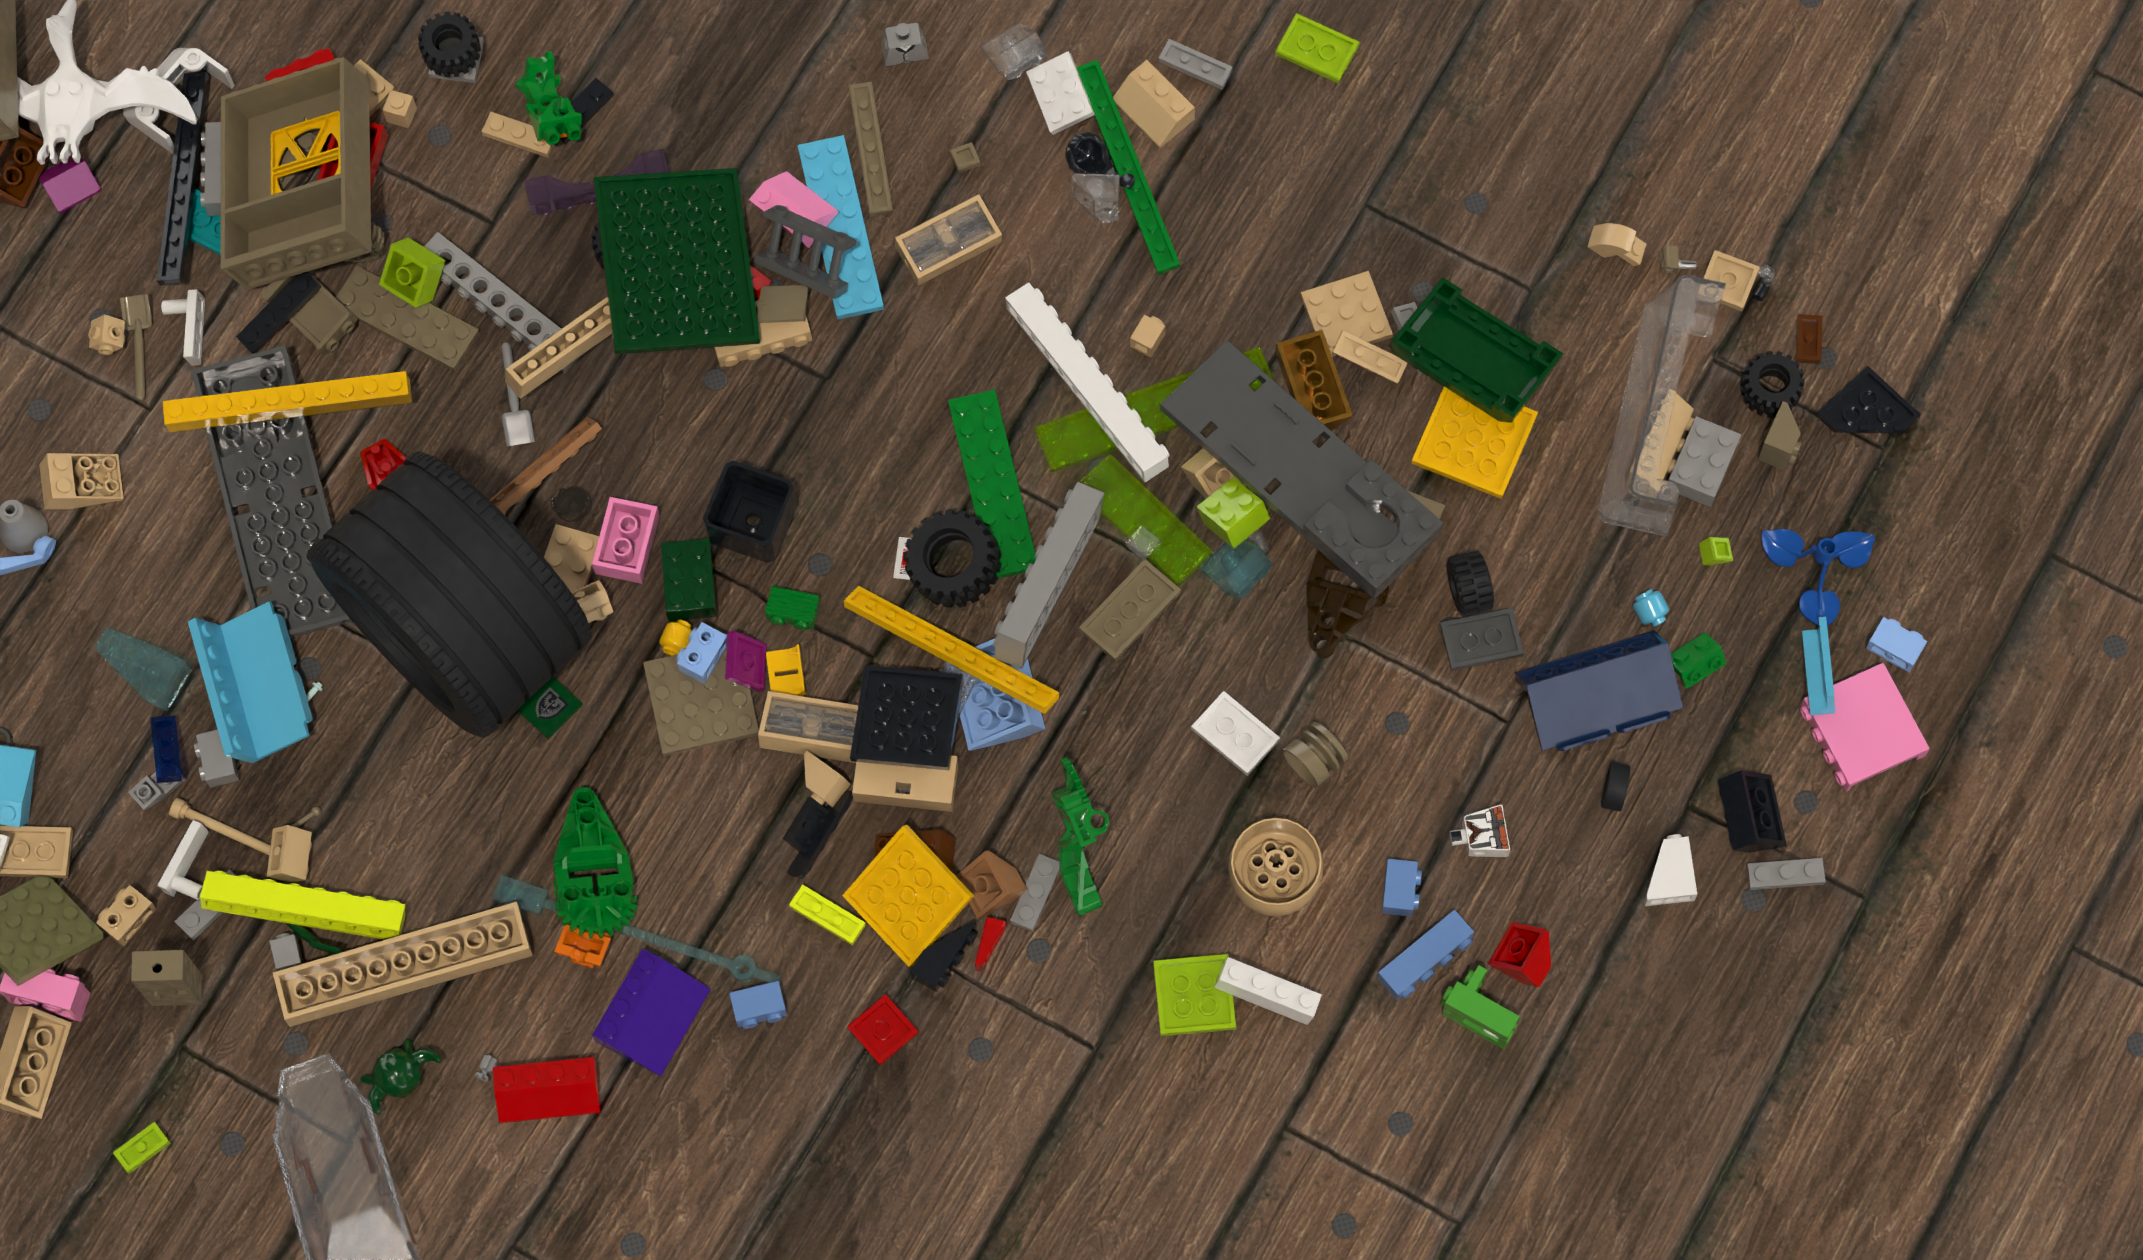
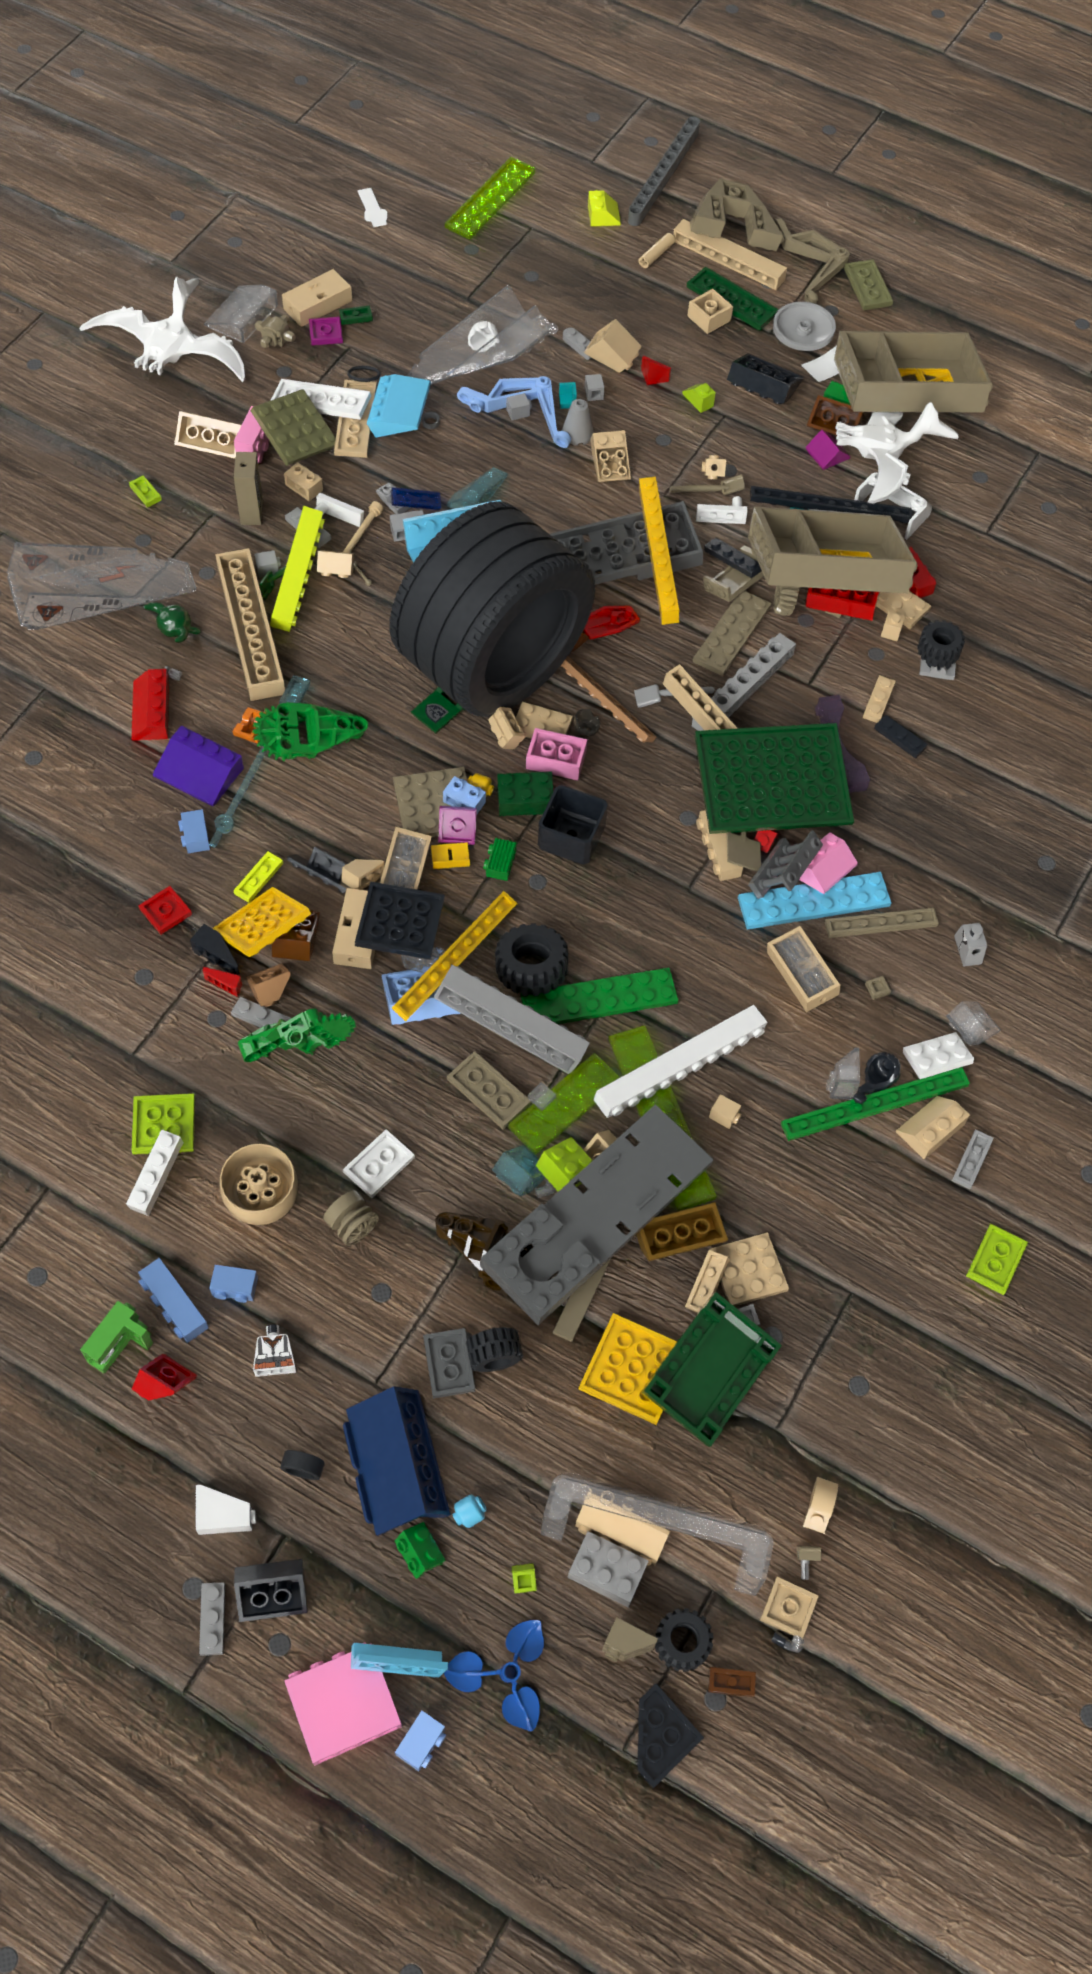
camera: 85 degrees right, 10 degrees down
lime brick [379,237,446,308] -> none
green hips [515,51,582,145] -> none

